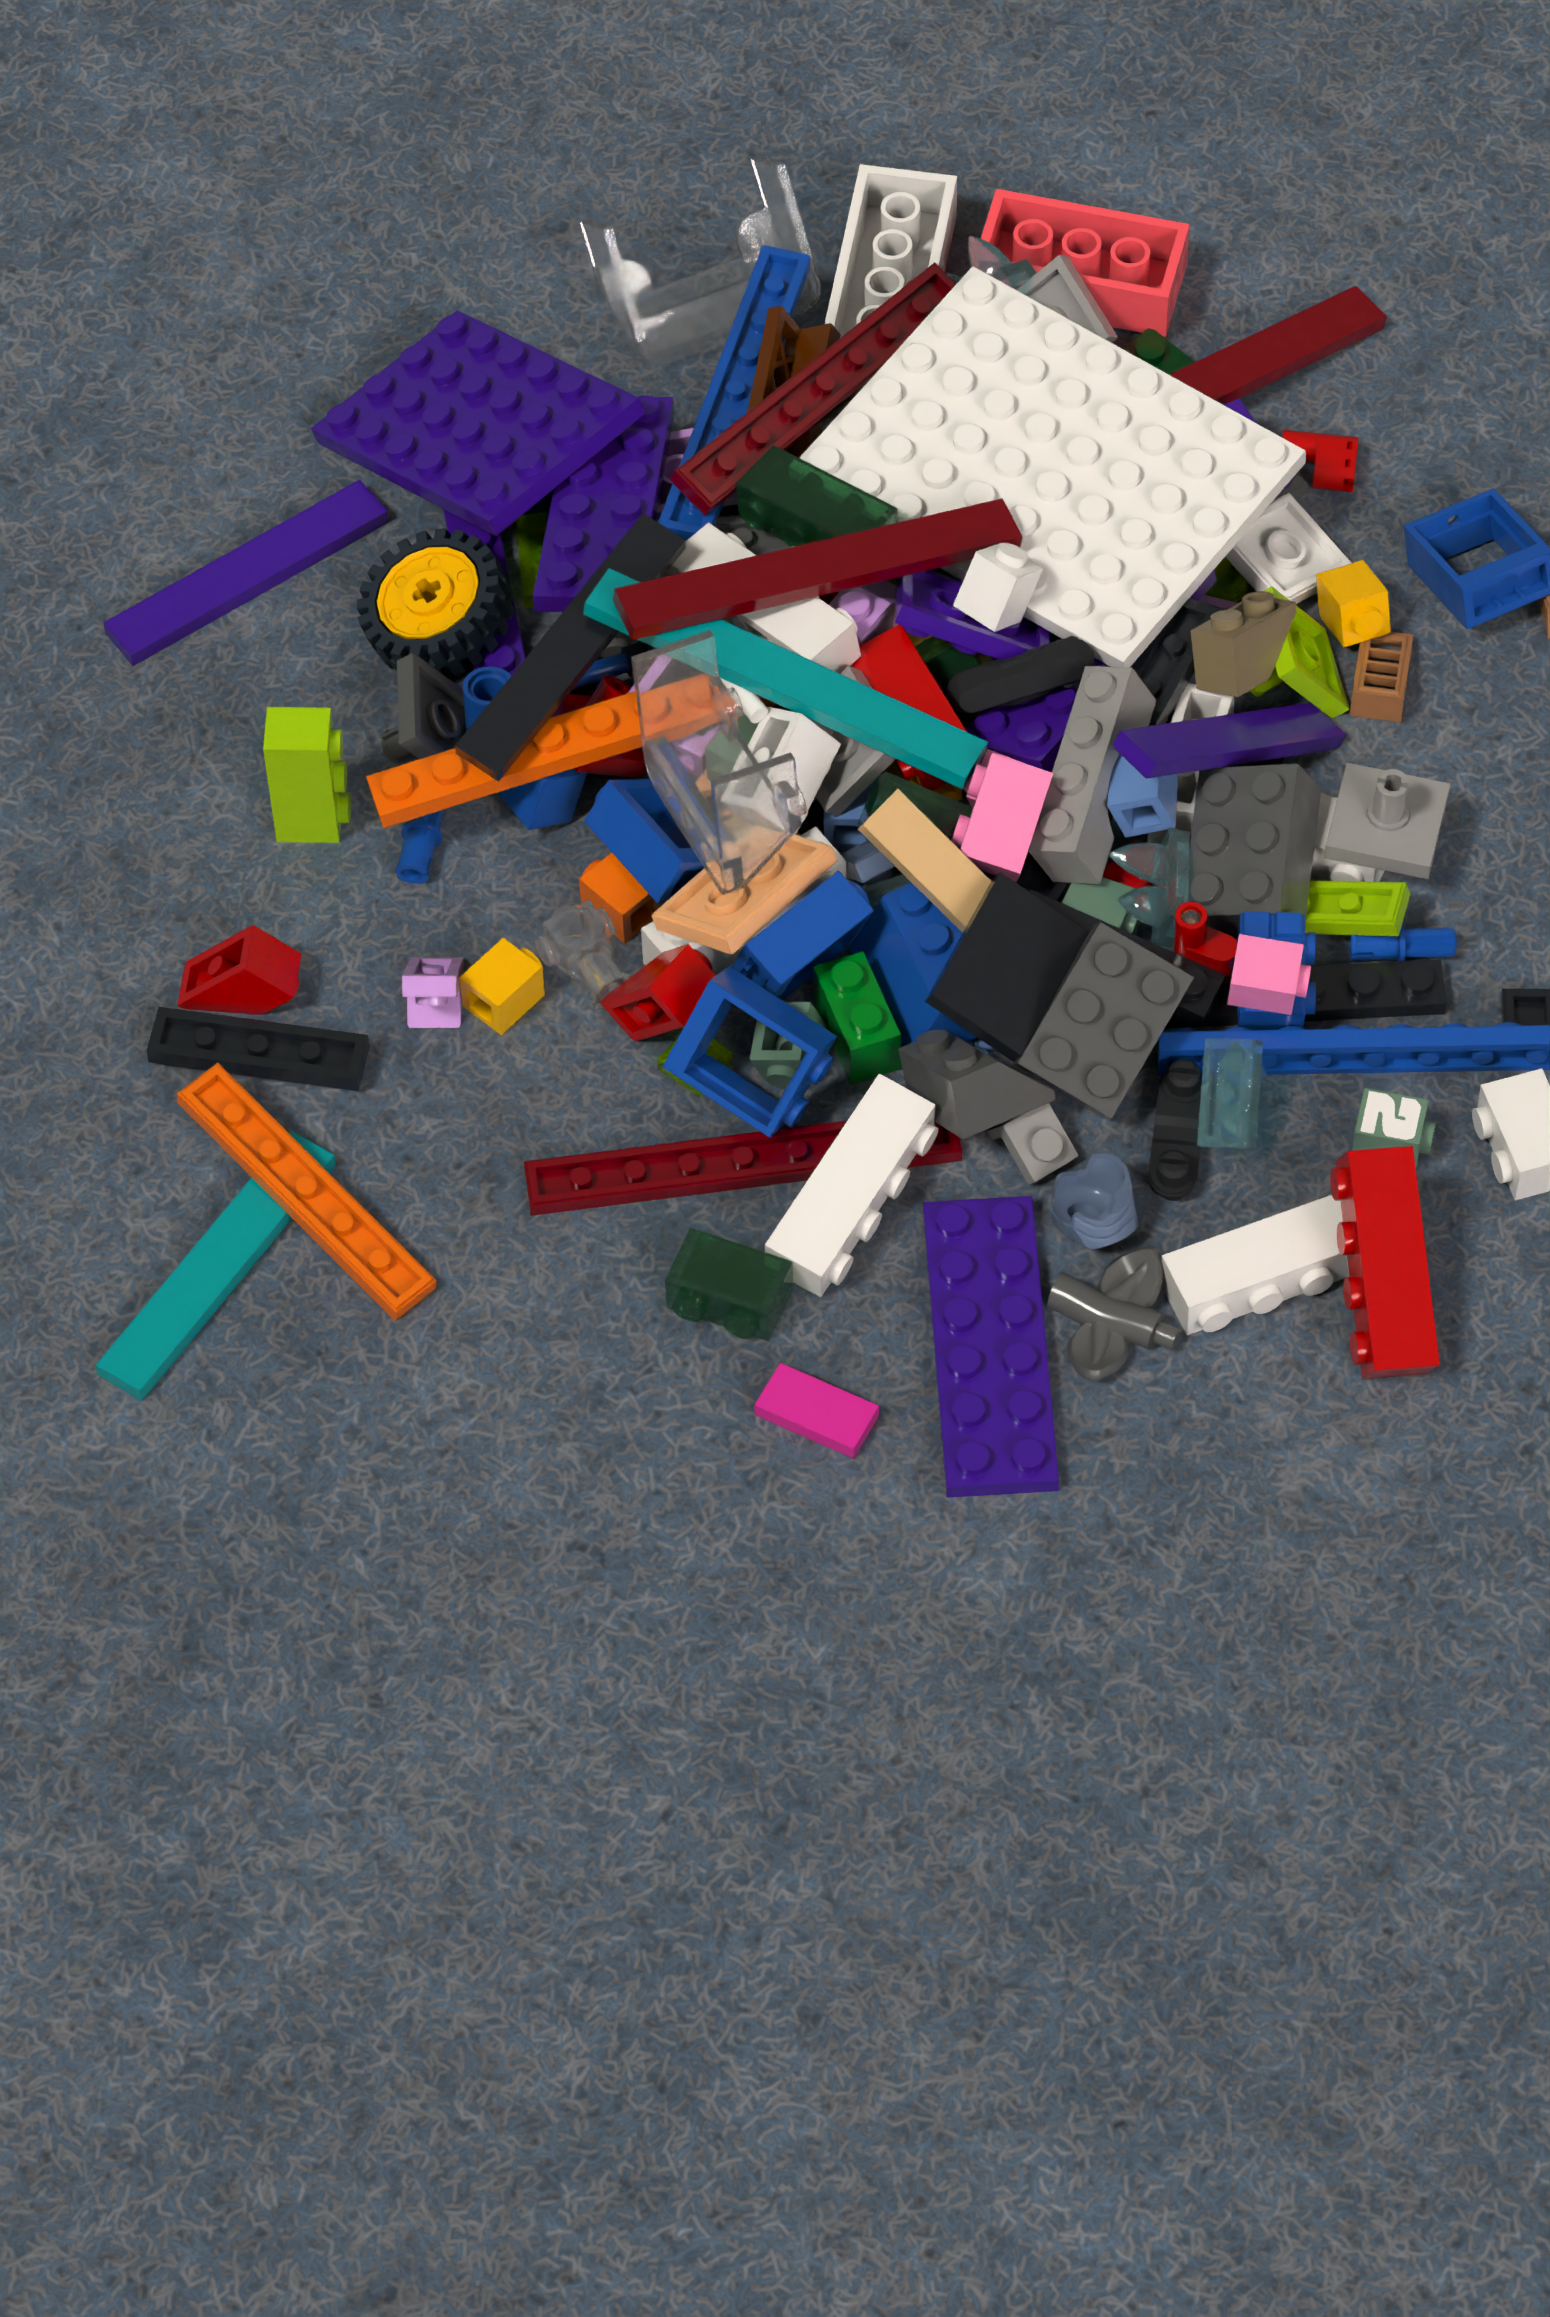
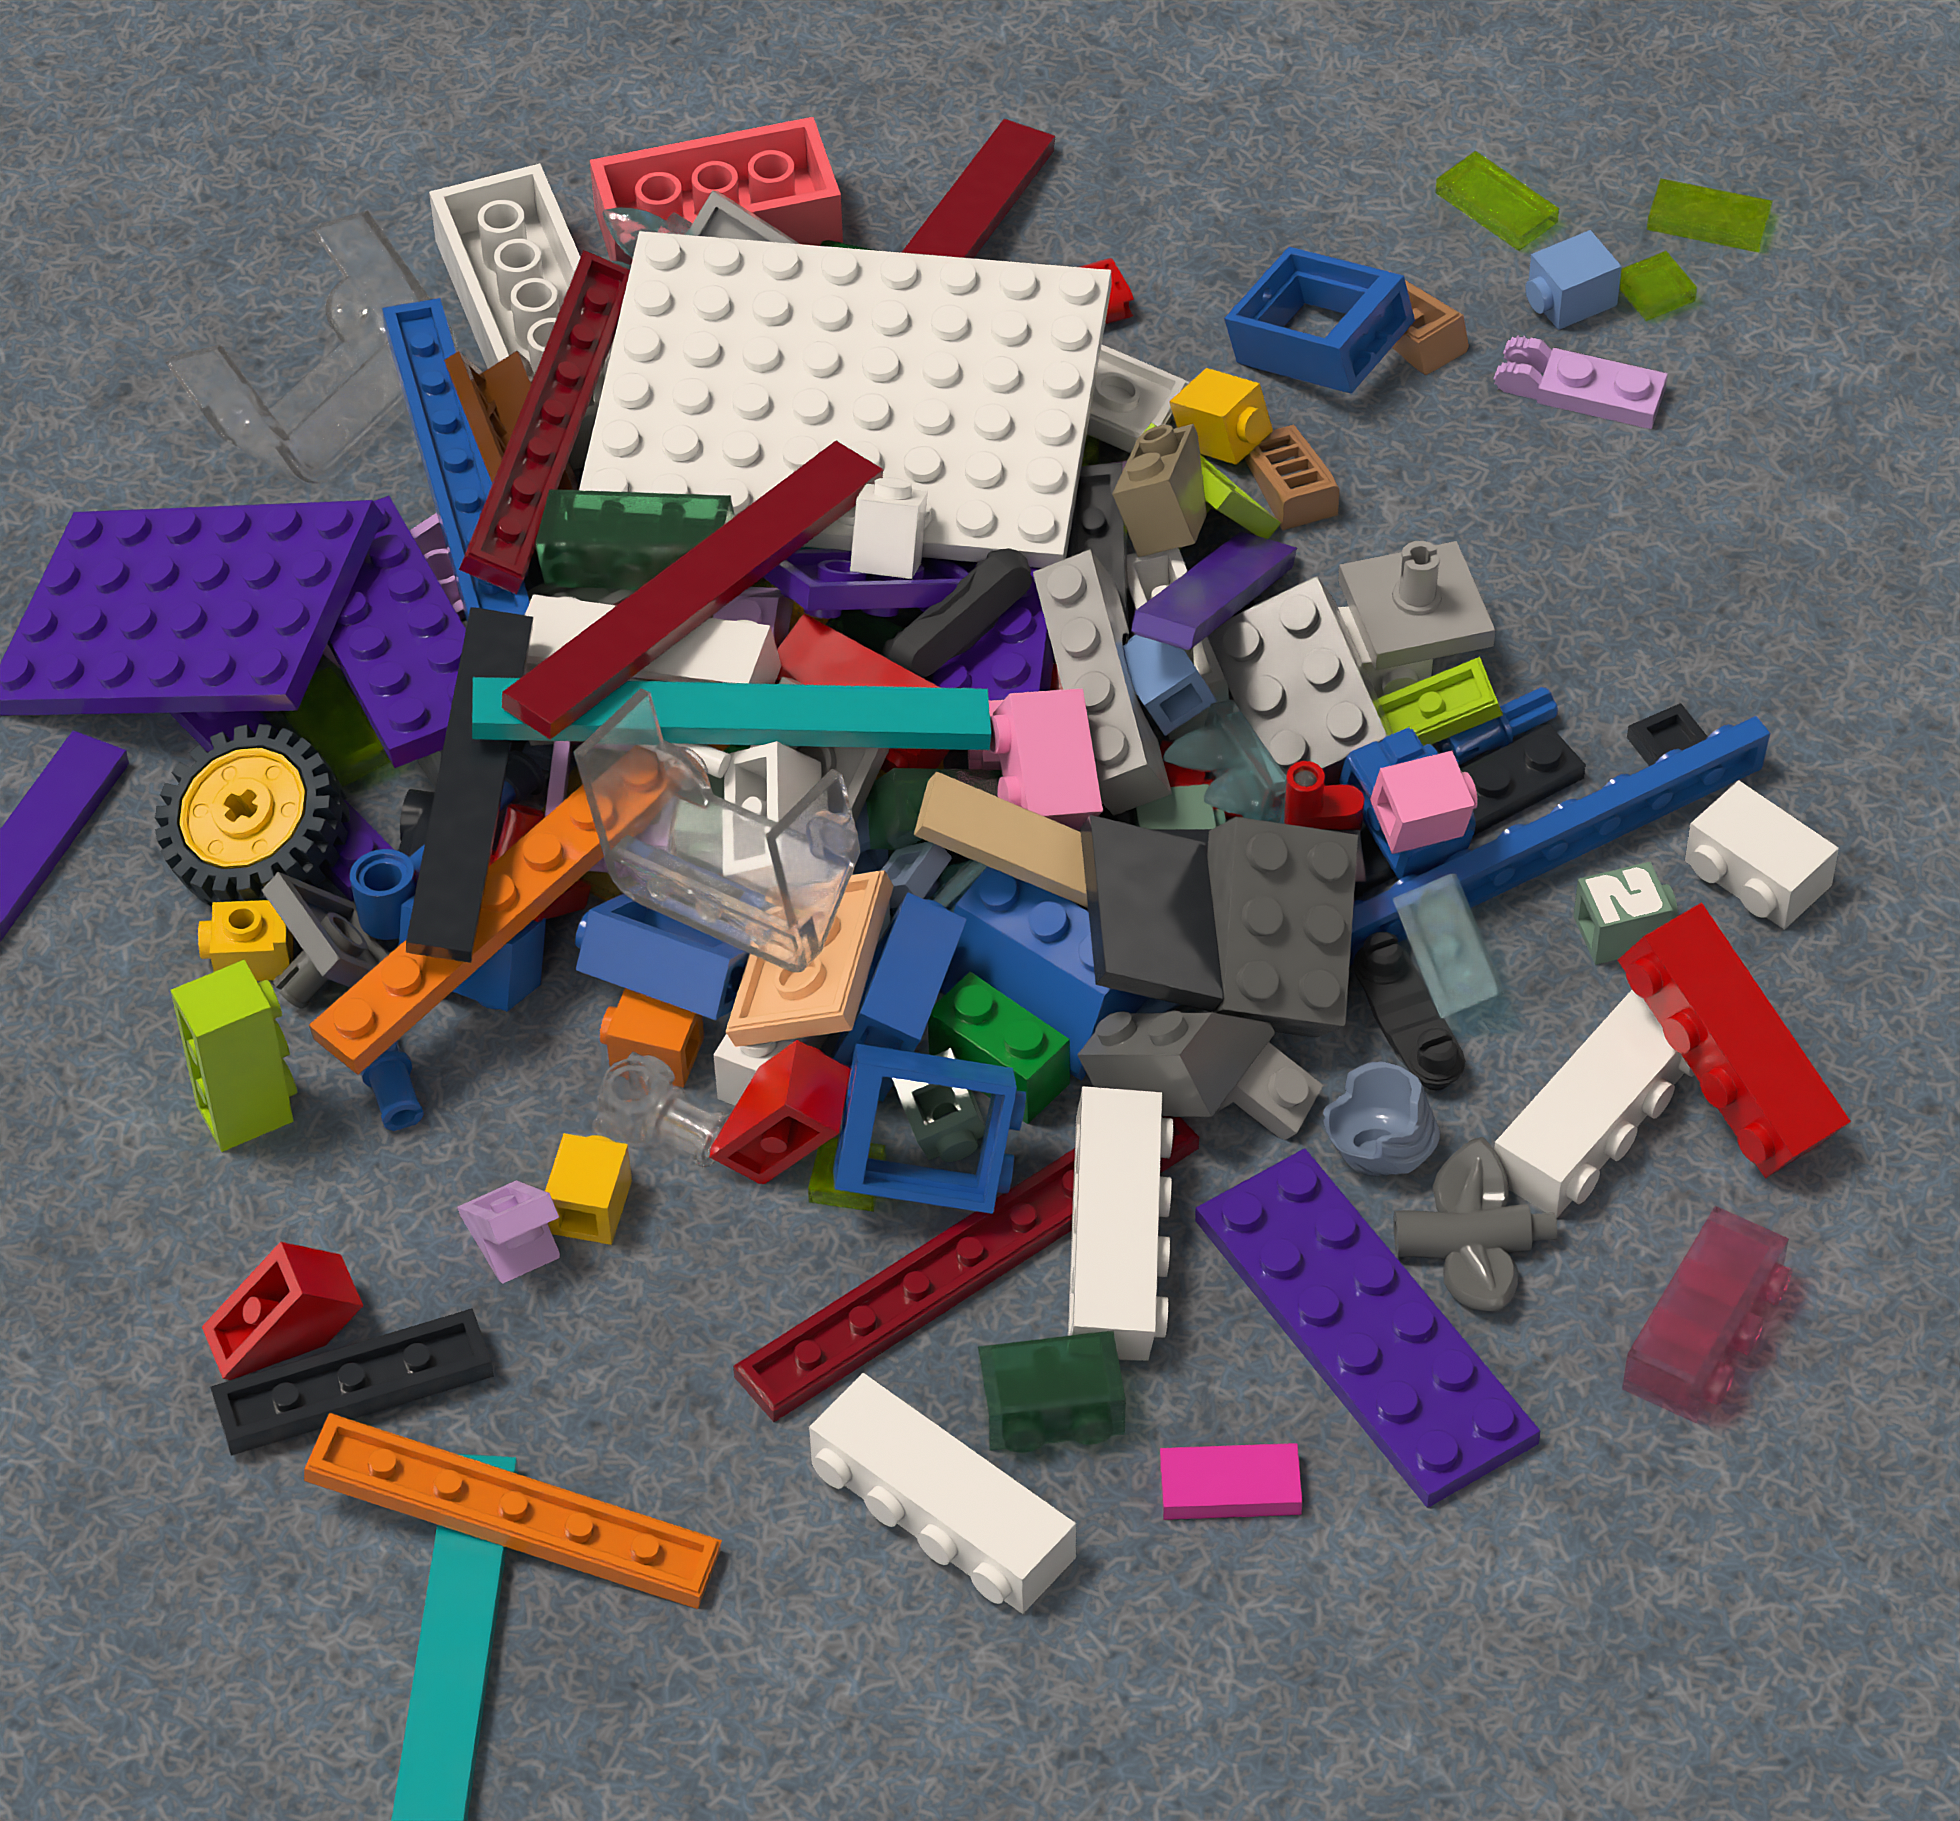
camera: 30 degrees left, 5 degrees down
none -> yellow brick [198,900,295,981]
none -> white brick [809,1373,1076,1614]
none -> clear pink brick [1622,1206,1792,1423]

